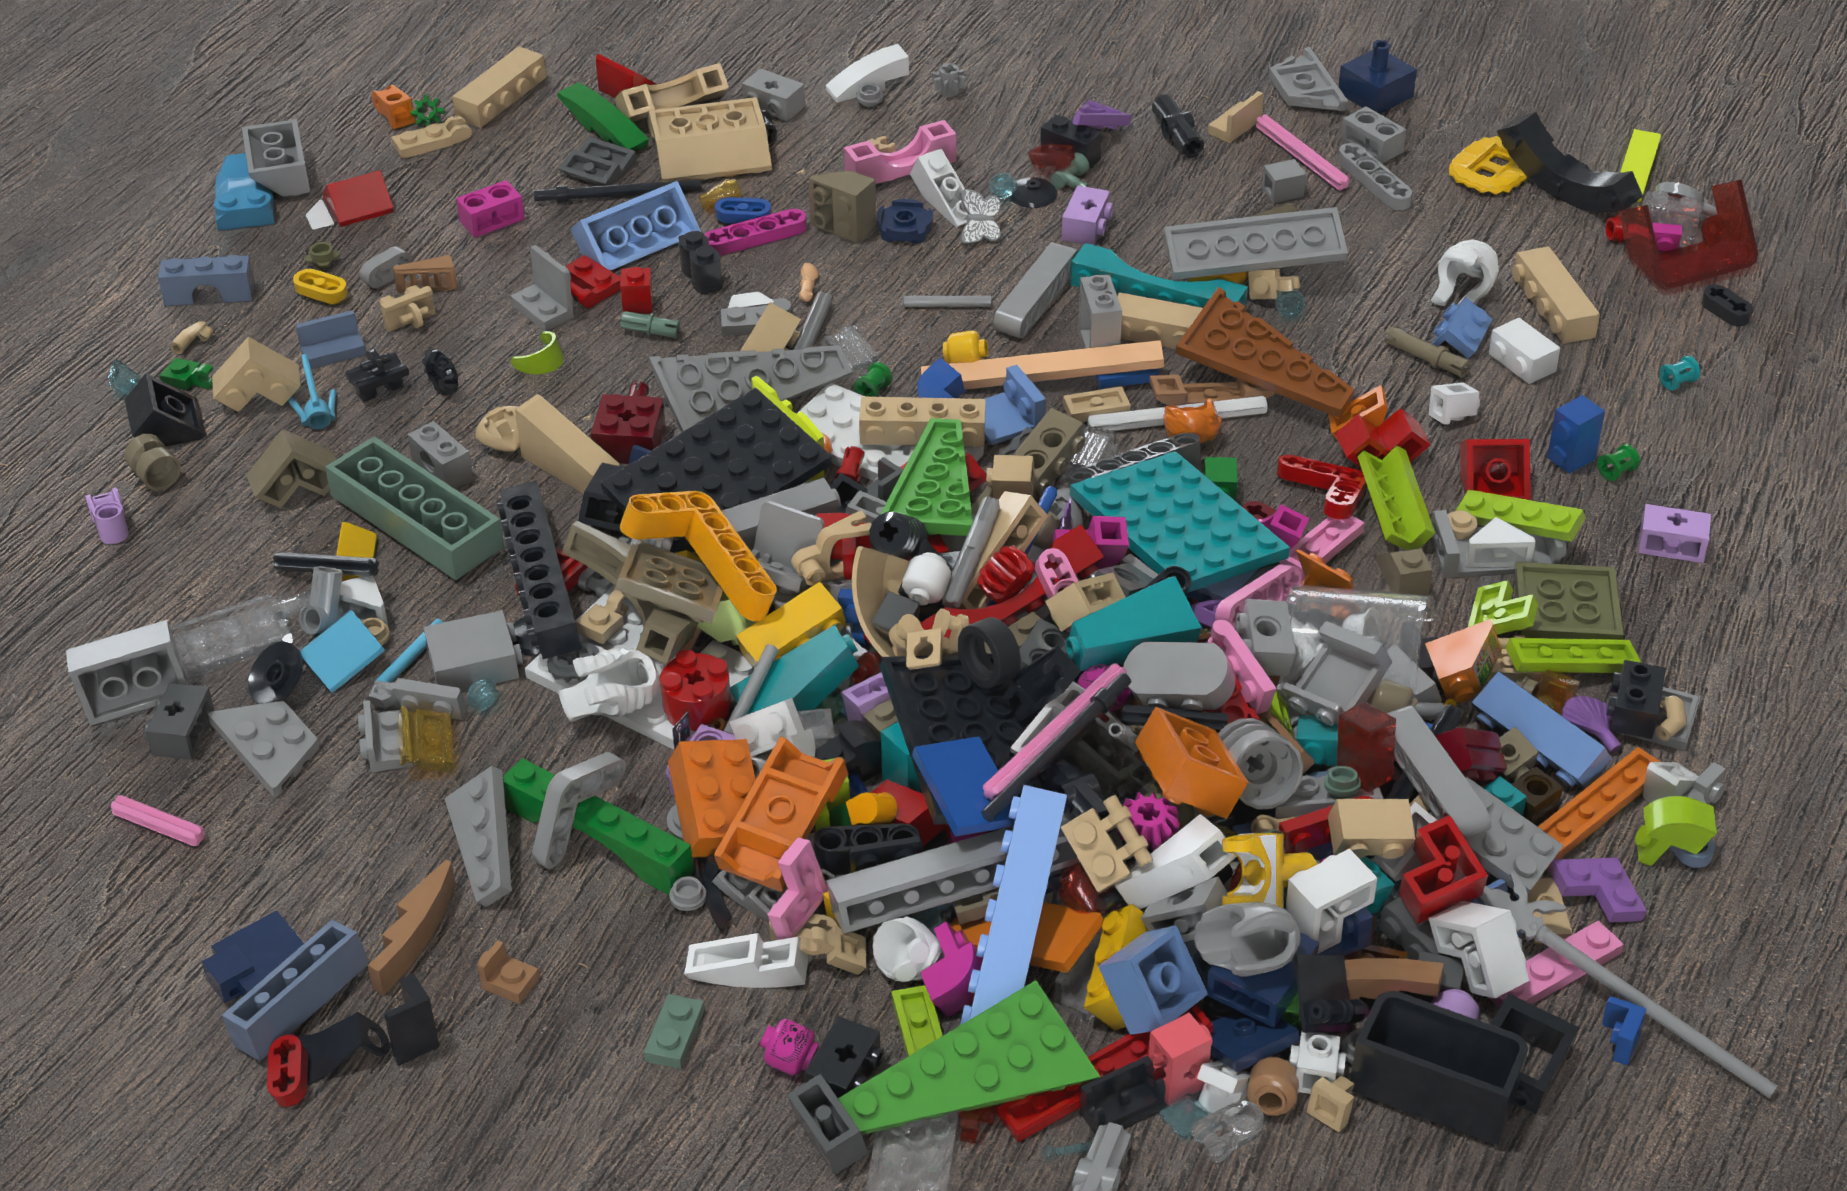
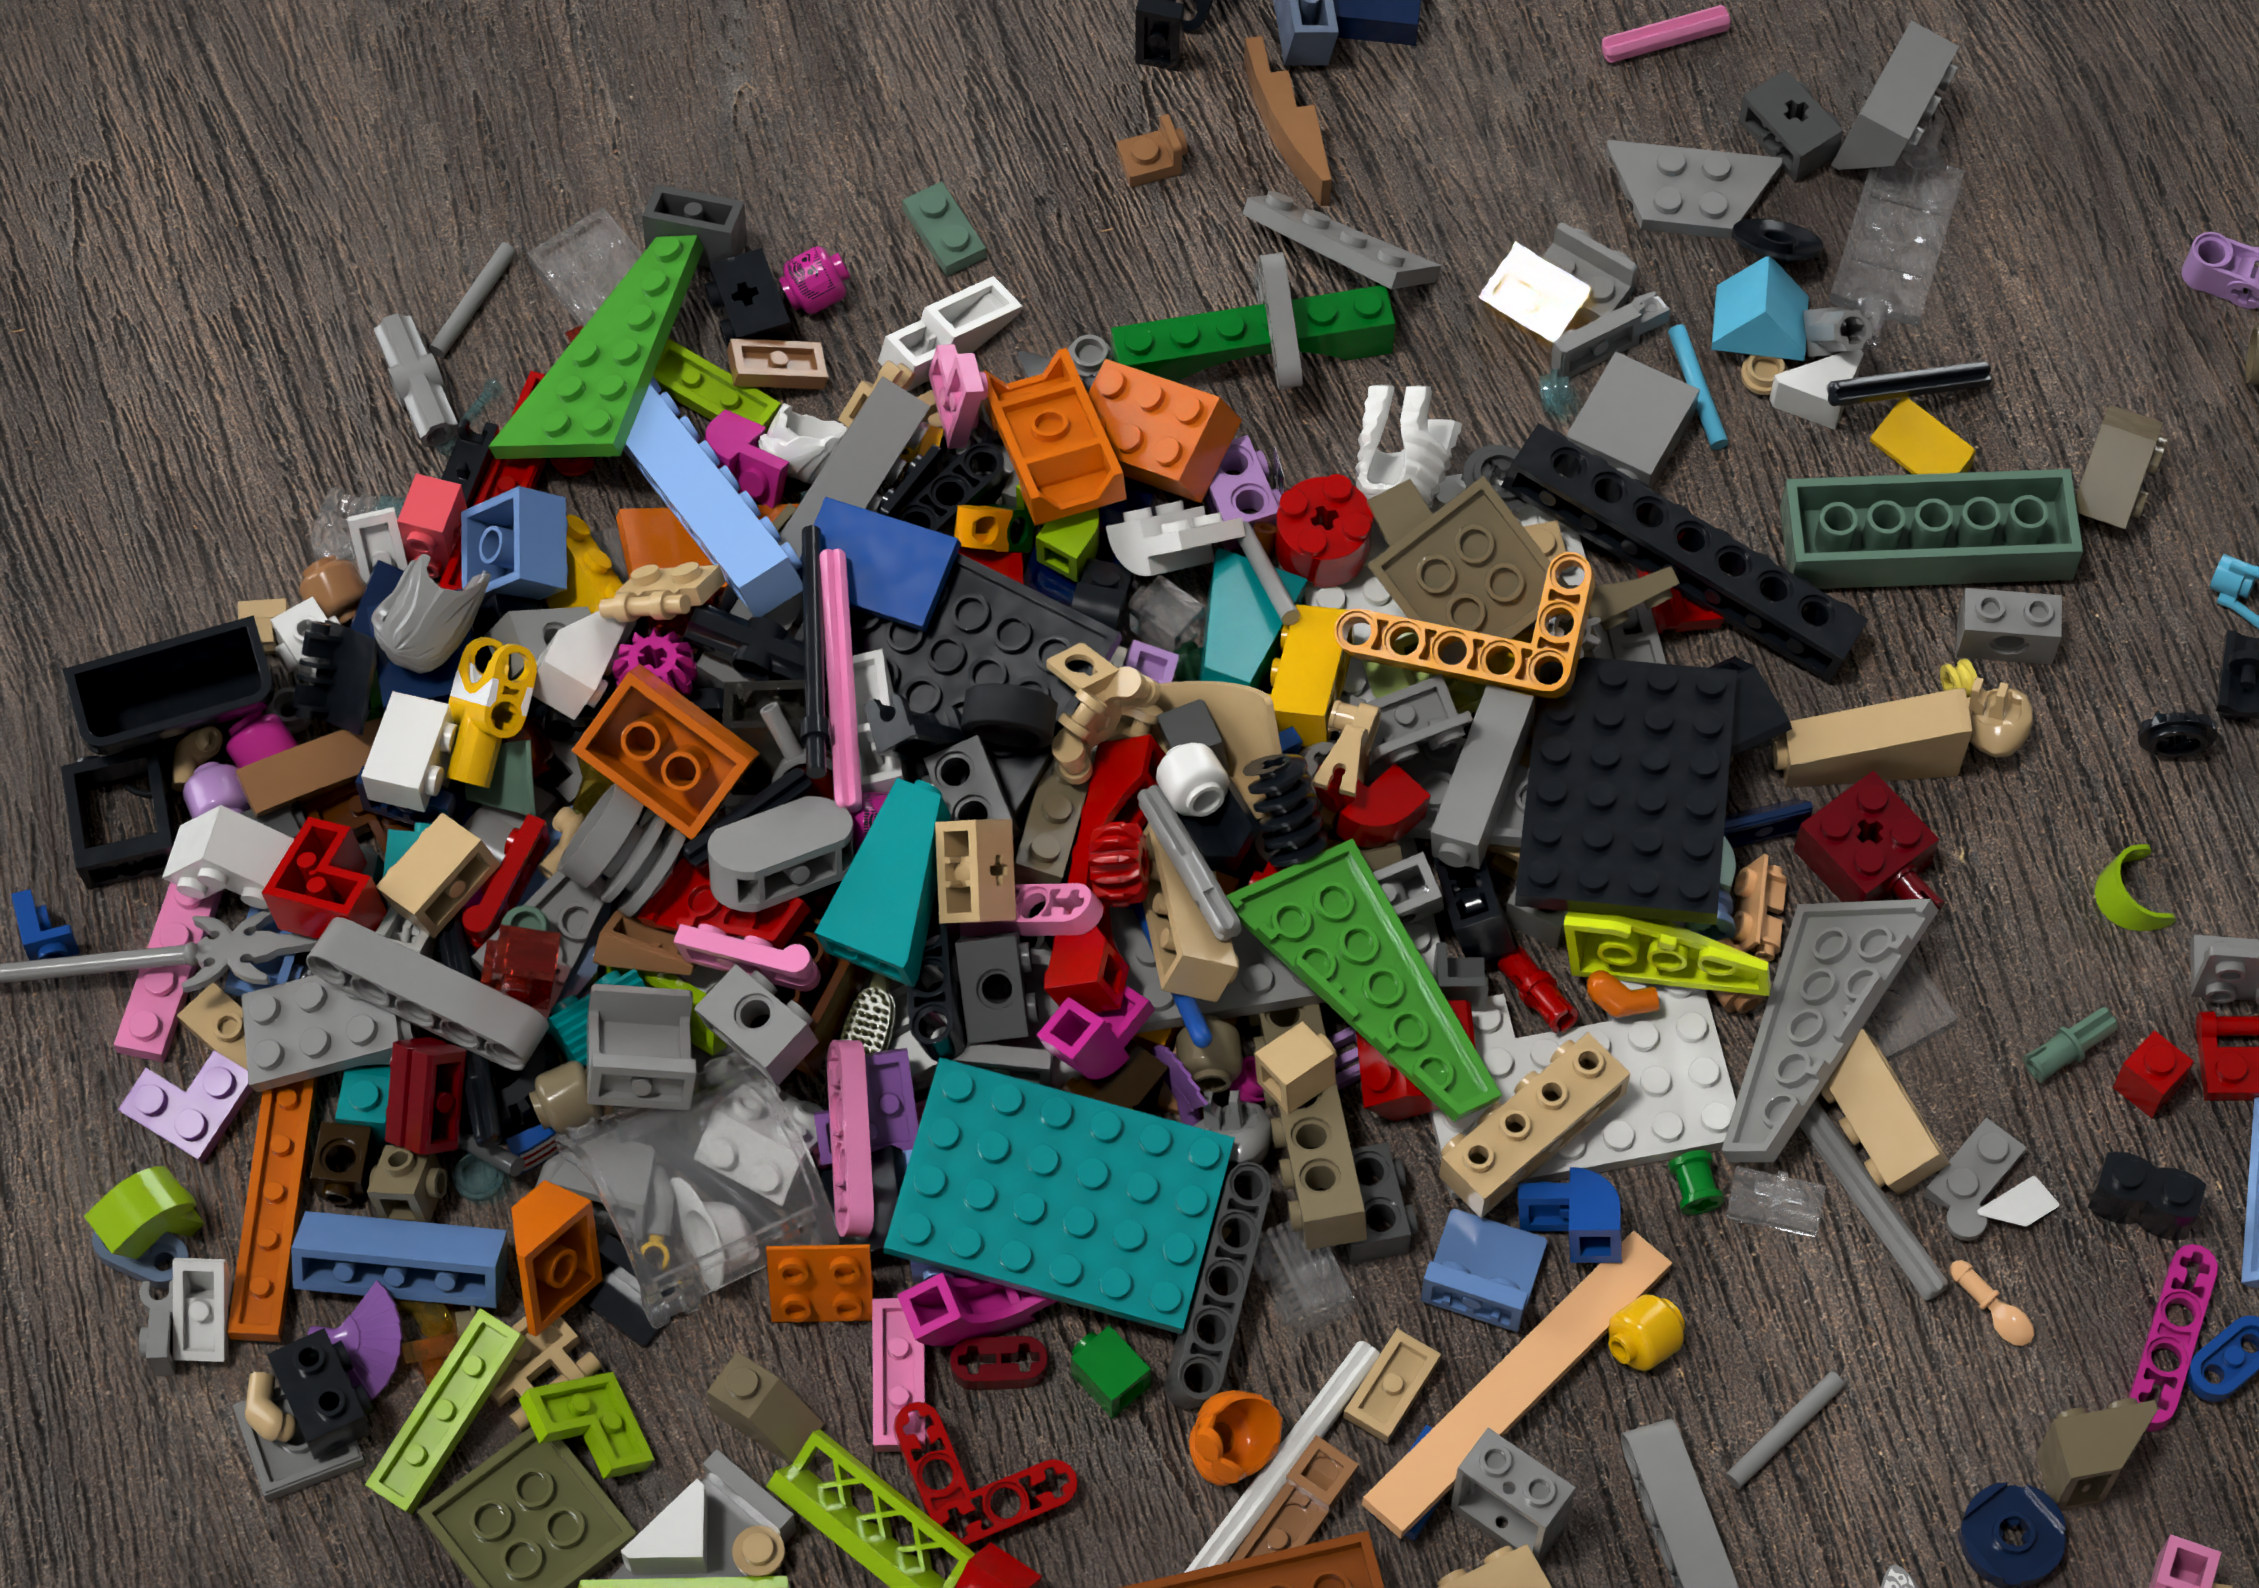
camera: 135 degrees right, 20 degrees up
none -> medium nougat plate [727,339,828,389]
none -> light yellow bush [1940,658,1978,698]

